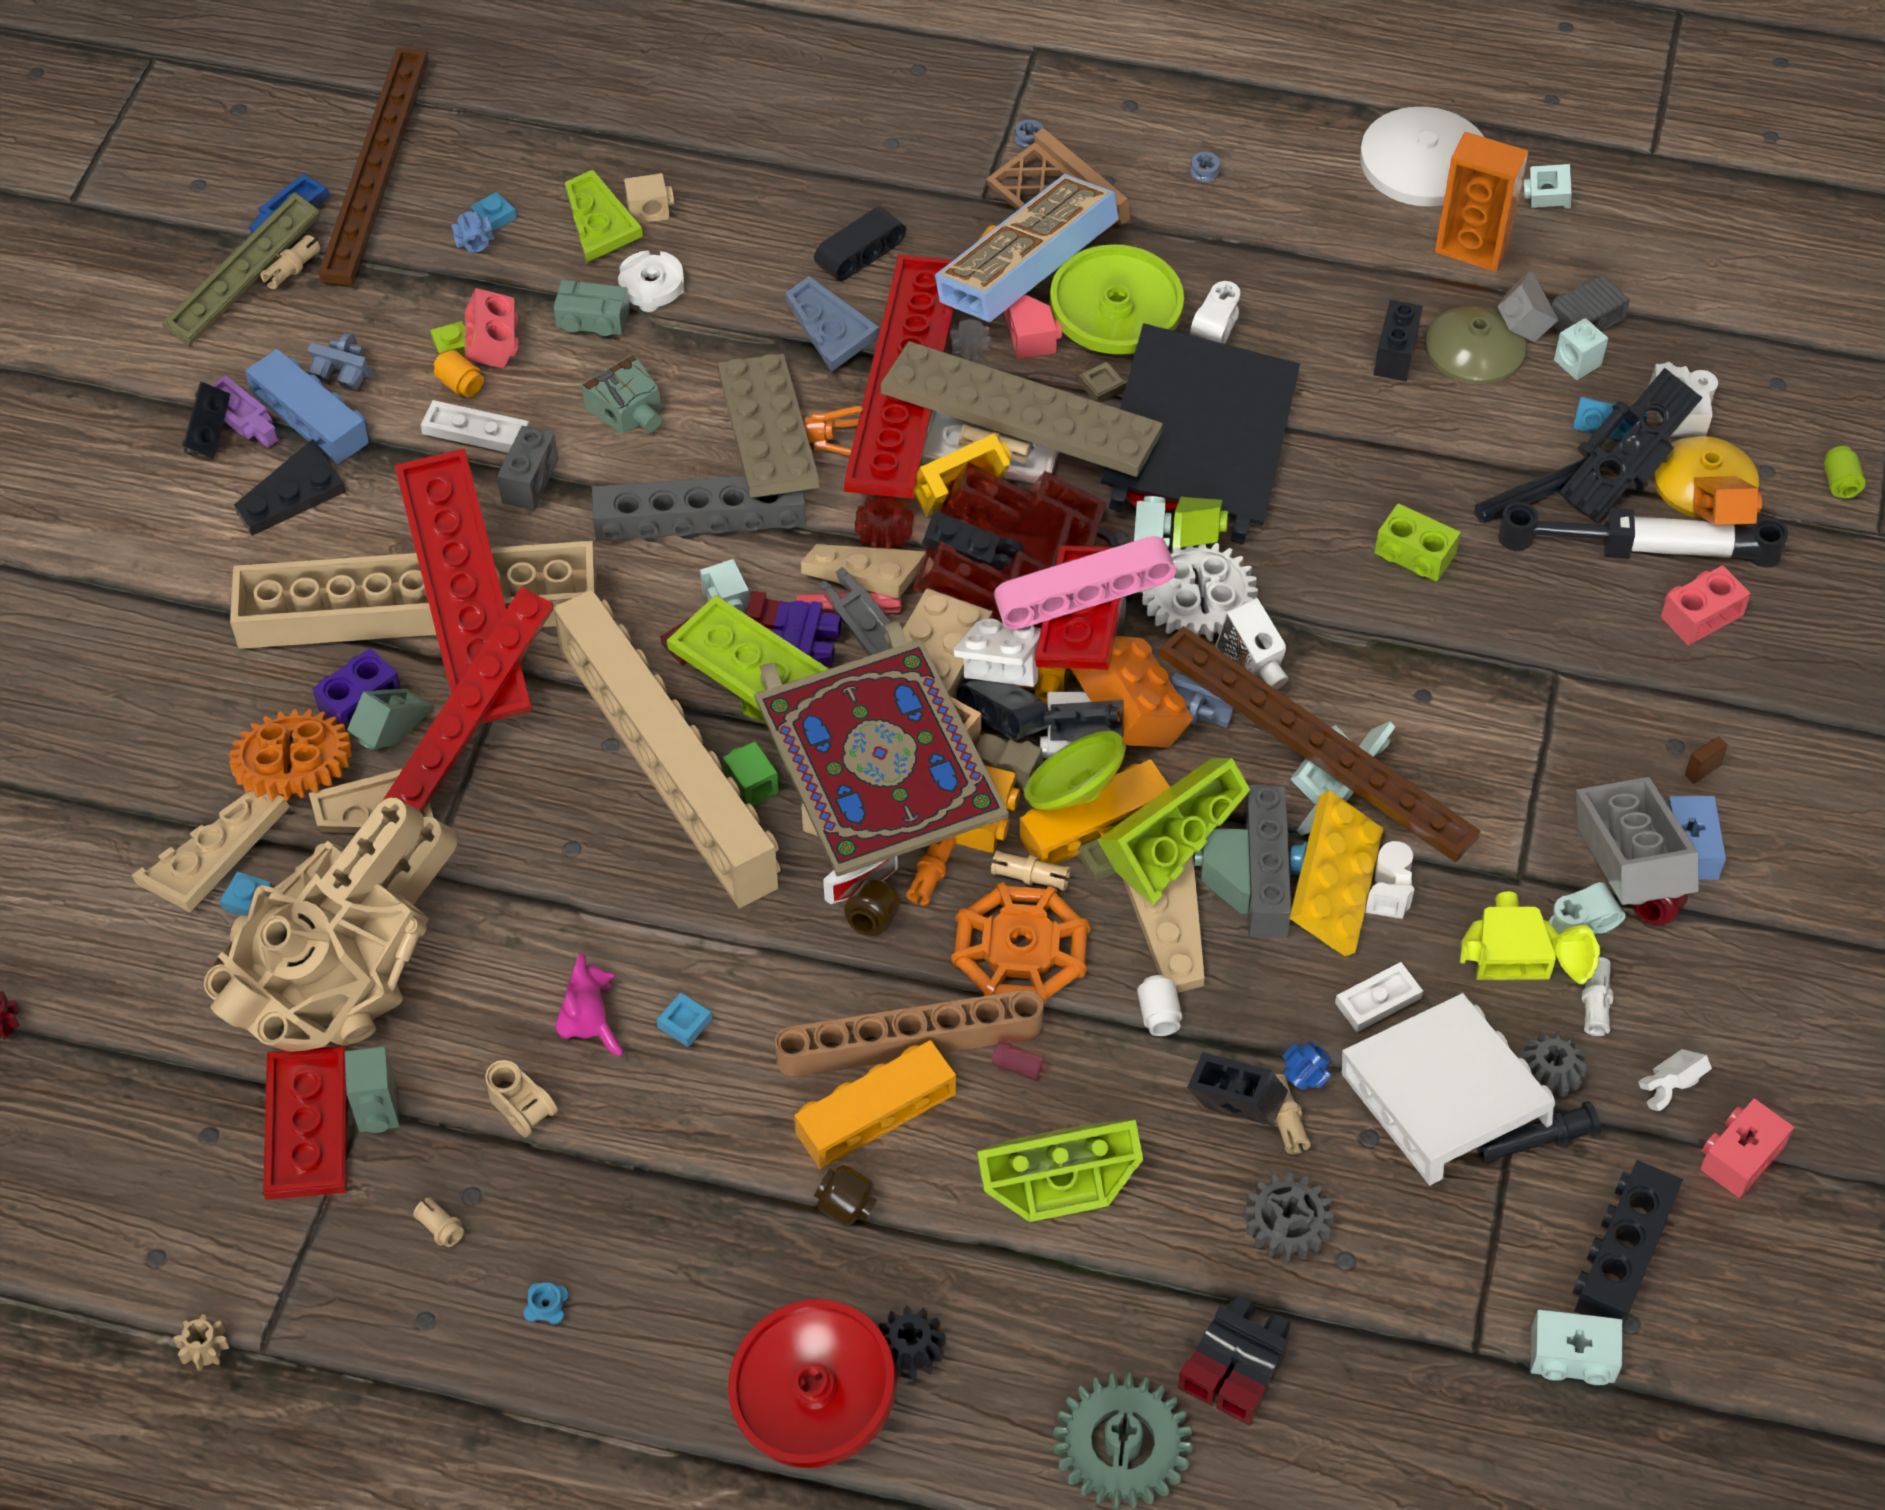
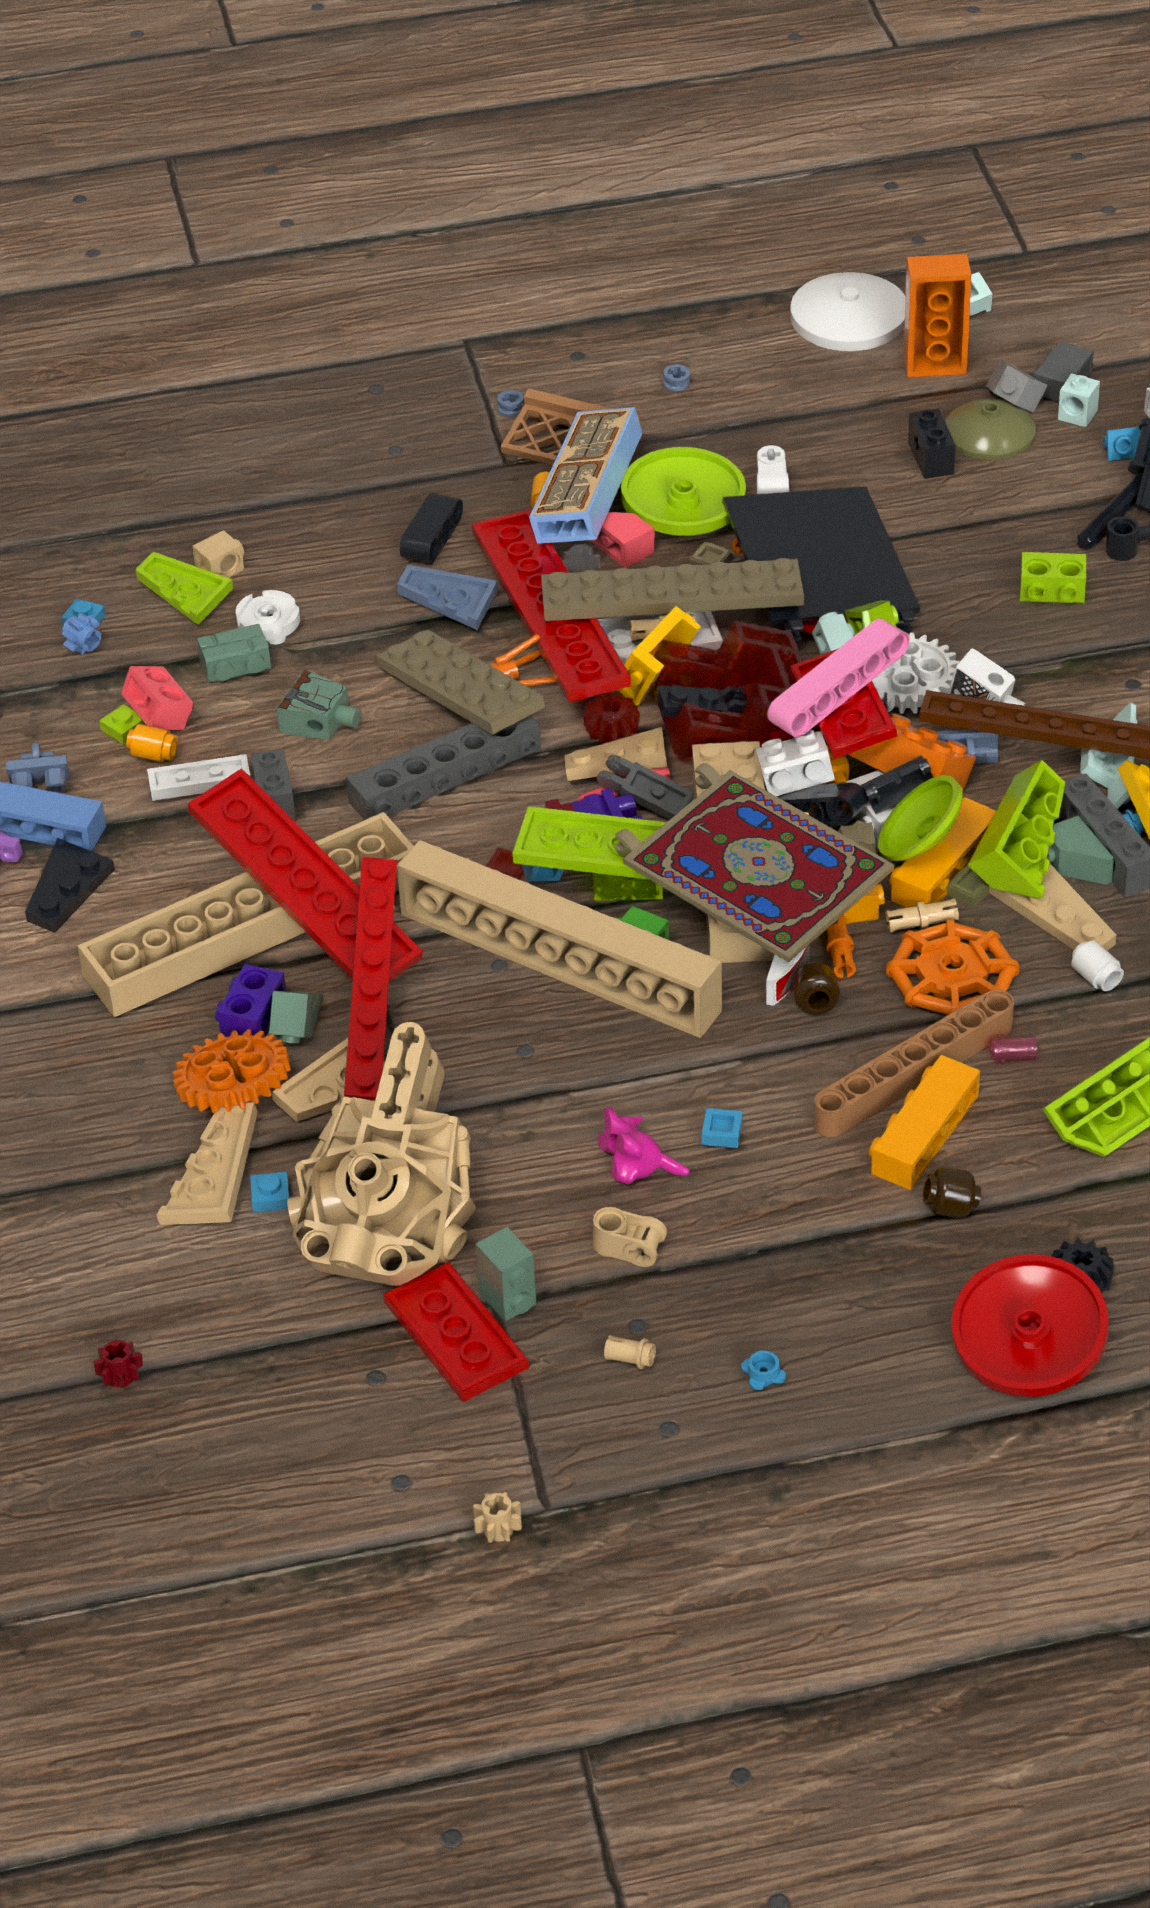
camera: 25 degrees left, 10 degrees down
light aqua brick [700,559,749,614] -> none

